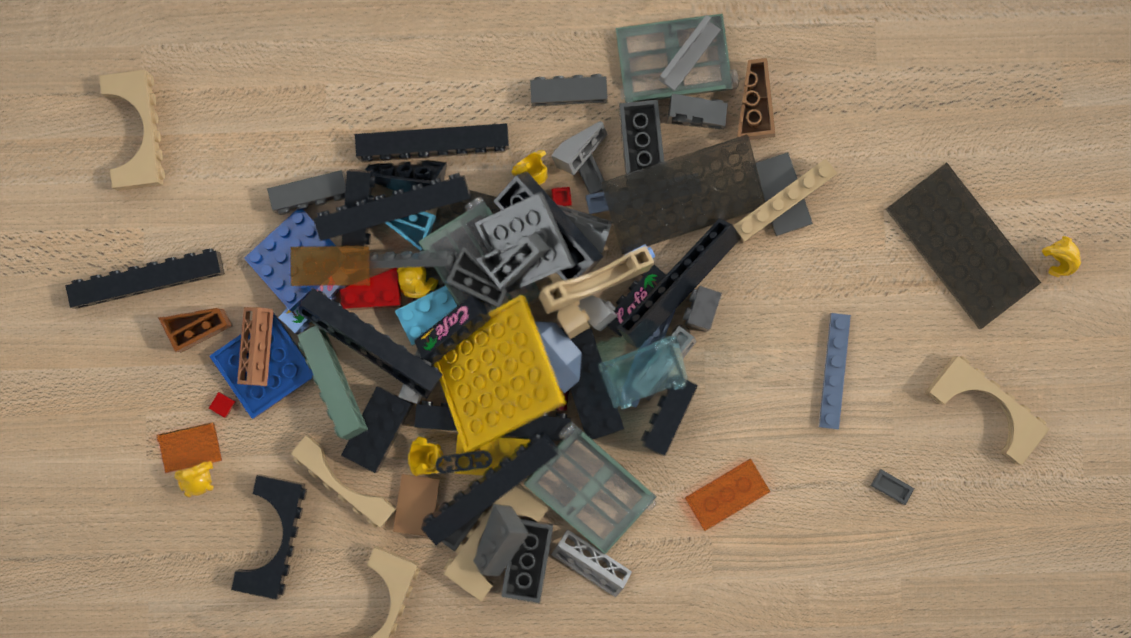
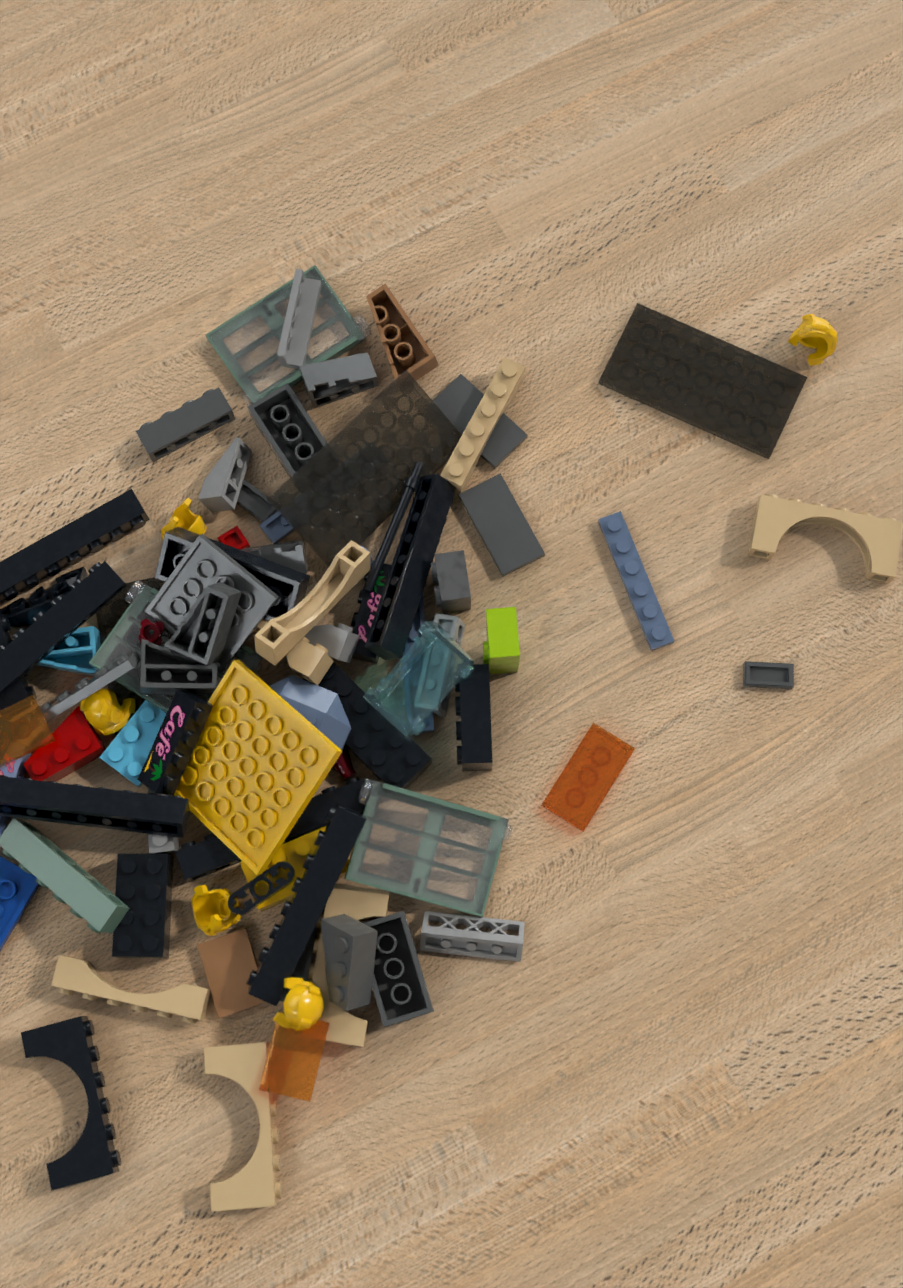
camera: 25 degrees left, 10 degrees down
none -> dark red plate [138,619,165,645]
none -> clear orange piece [259,1011,330,1102]
none -> yellow helmet [273,977,325,1031]
none -> black bar [363,461,425,593]
none -> dark grey tile [459,473,545,577]
none -> lime wedge [483,607,520,674]

